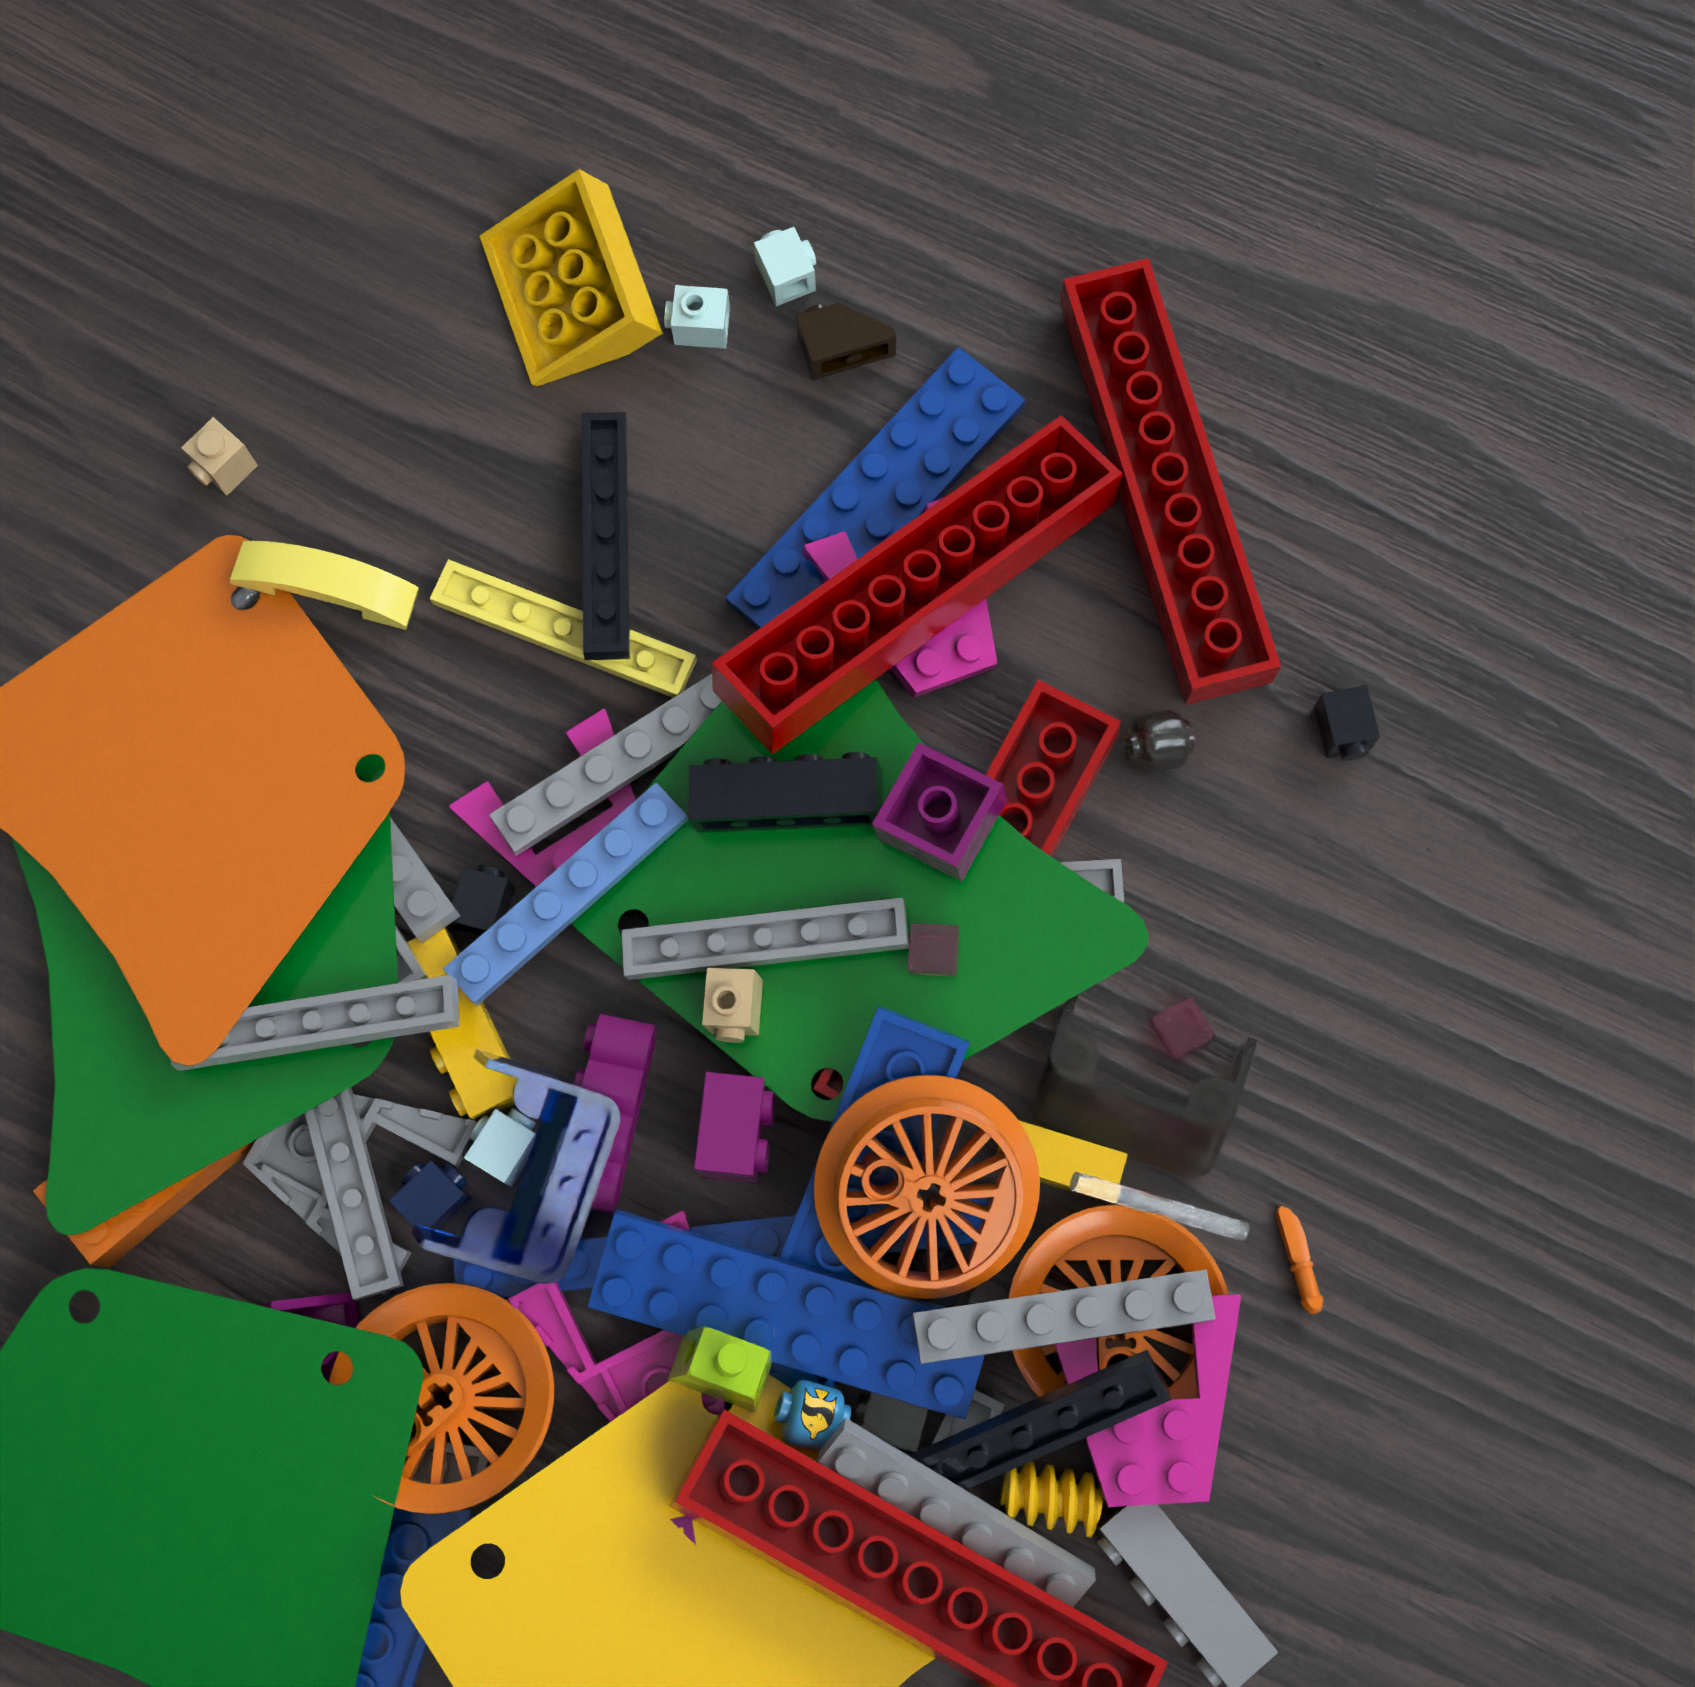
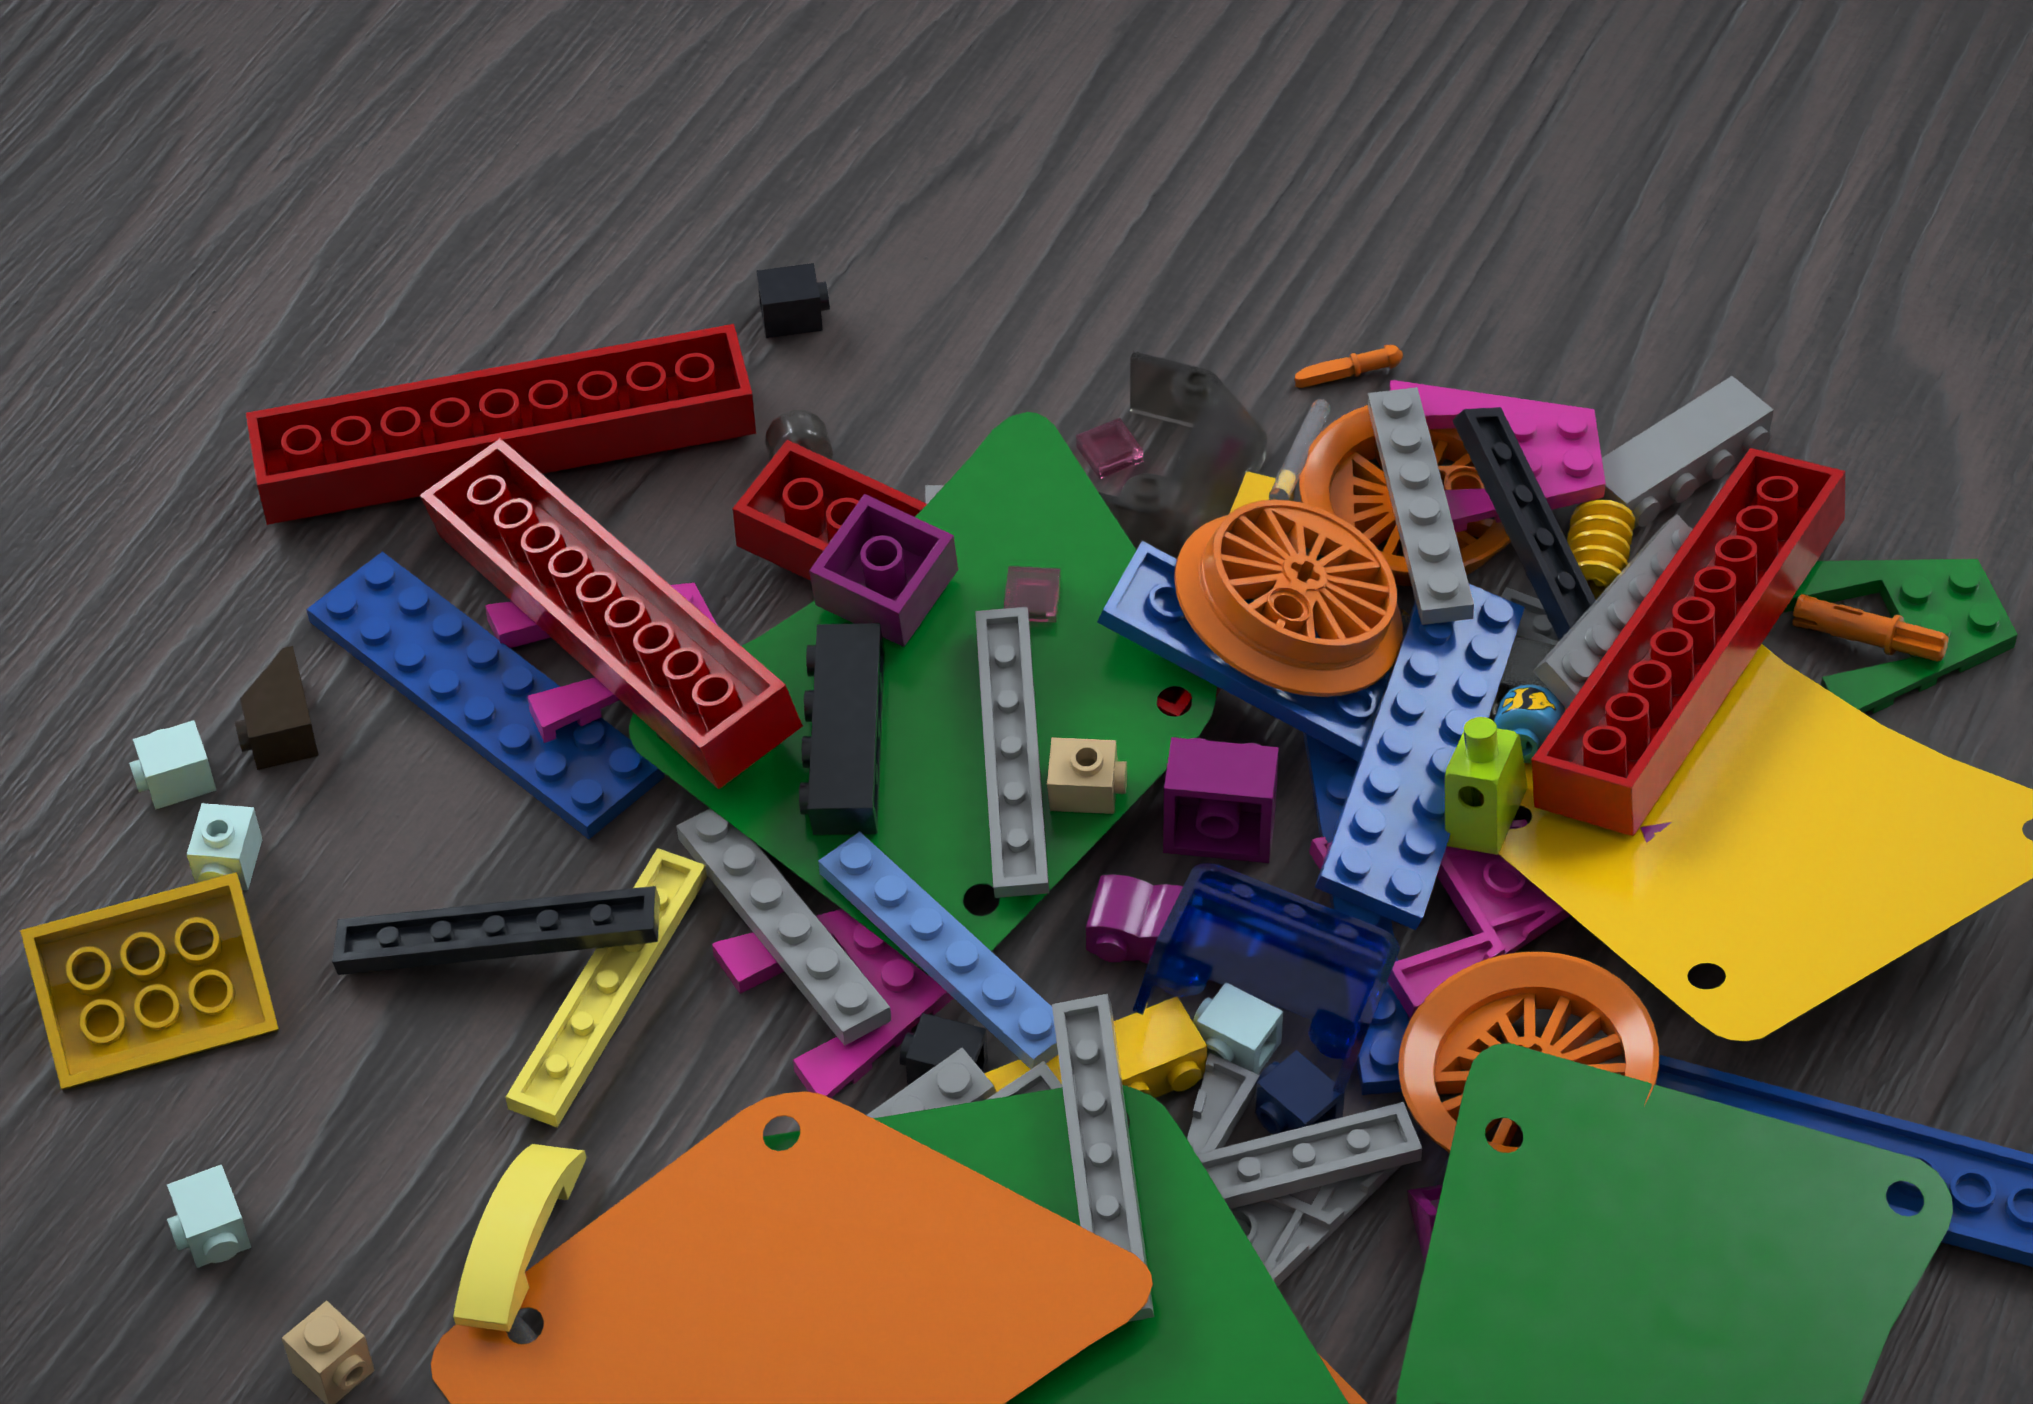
camera: 90 degrees left, 25 degrees down
none -> light aqua brick [167,1164,251,1268]

